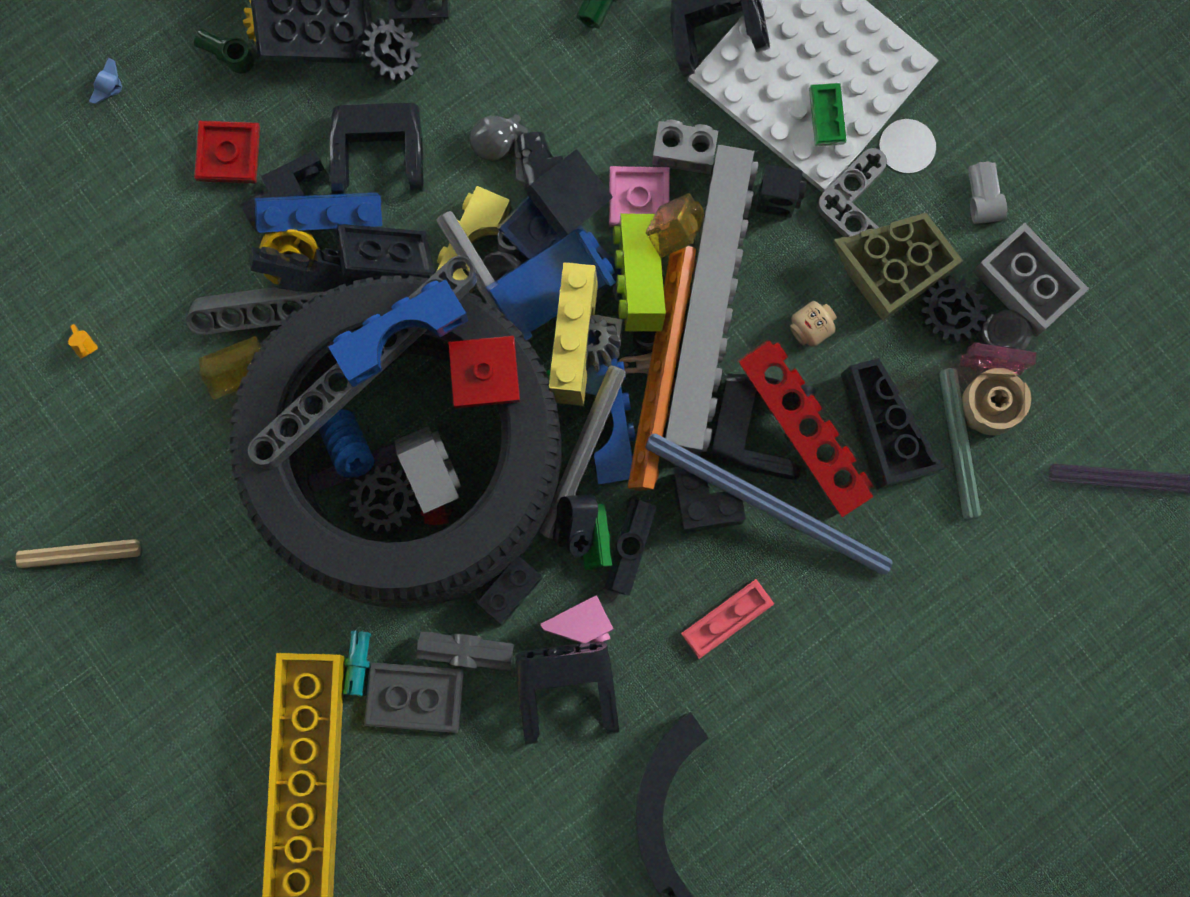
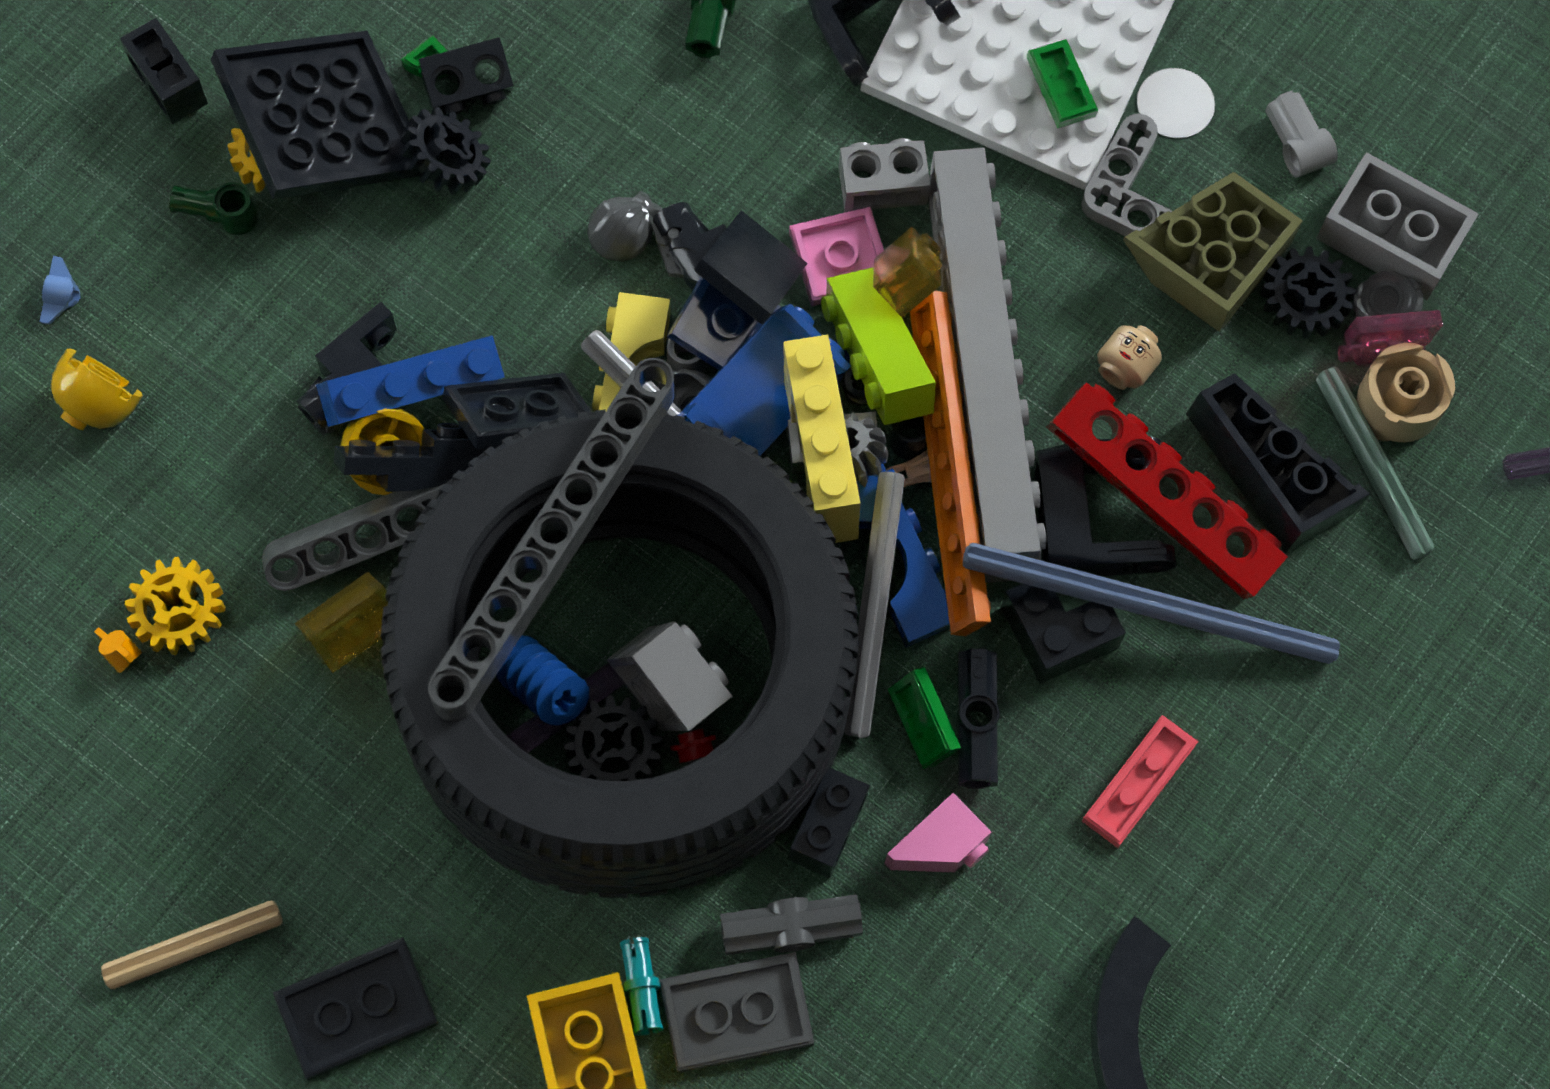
camera: 20 degrees left, 10 degrees down
red plate [194,121,260,184] -> none
blue arch [329,279,468,387] -> none
black connector [330,103,424,195] -> none
red plate [448,336,520,408] -> none
black connector [516,642,619,745] -> none
black piece [553,494,598,557] -> none
black brick [756,164,806,218] -> none
none -> yellow cylinder [51,349,143,430]
none -> yellow gear [124,557,226,655]
none -> black tile [273,937,439,1081]

